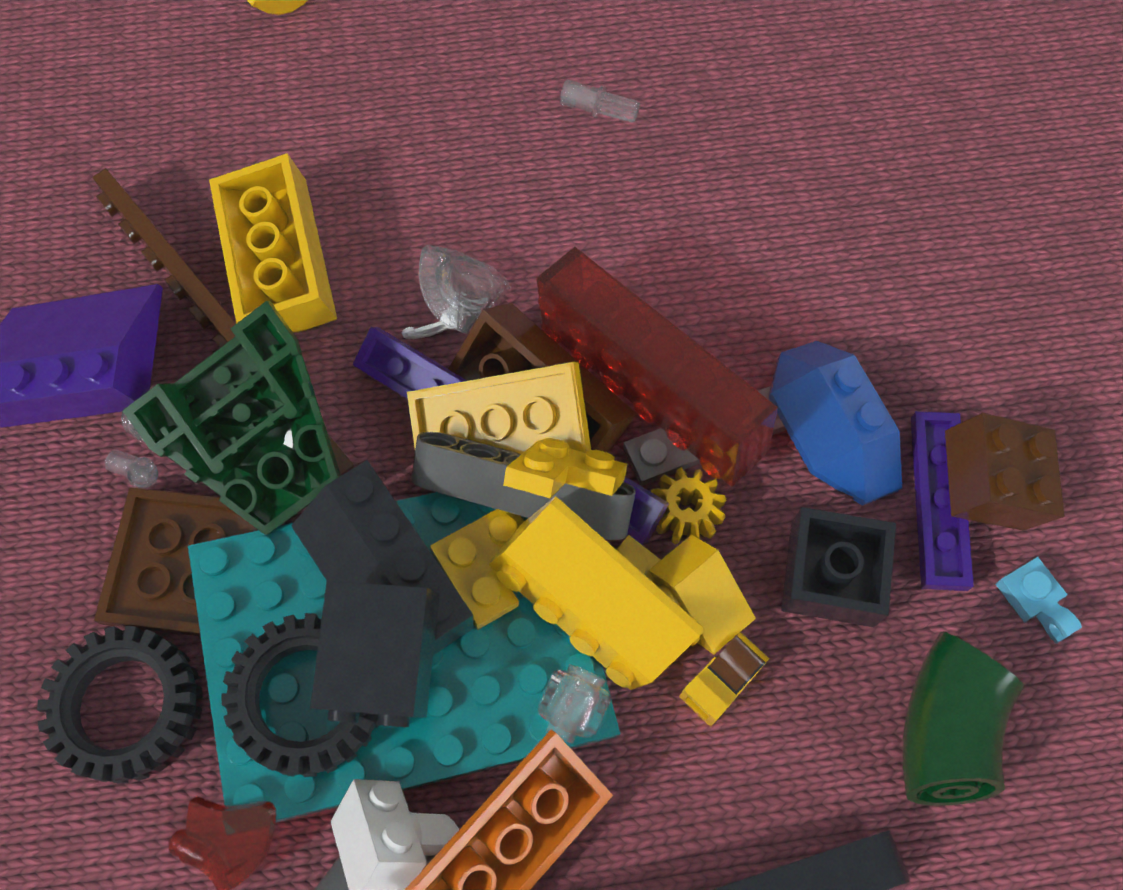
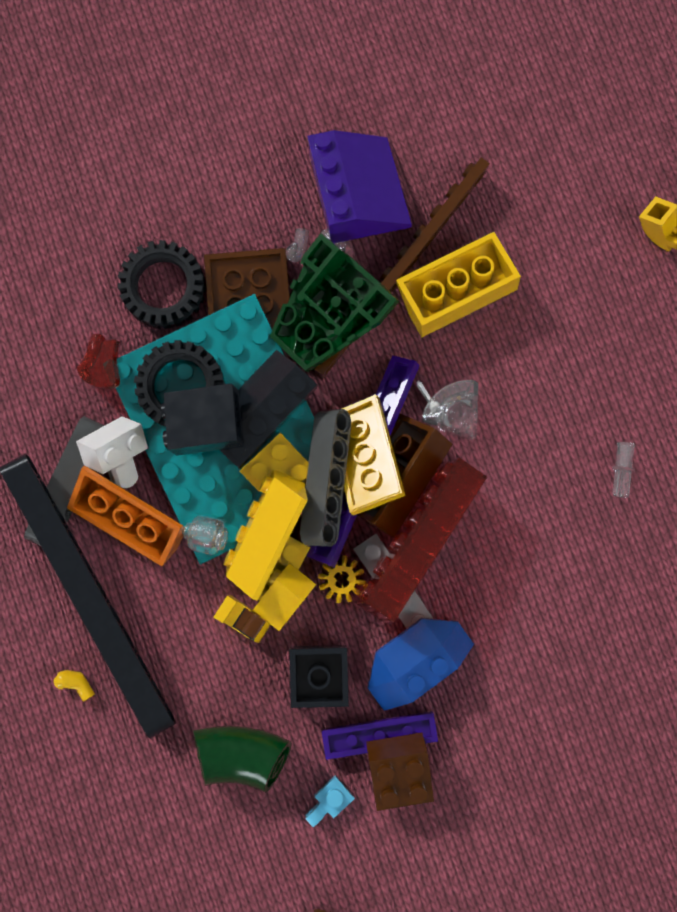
camera: 75 degrees right, 15 degrees up
yellow plate [503,438,628,498] -> none

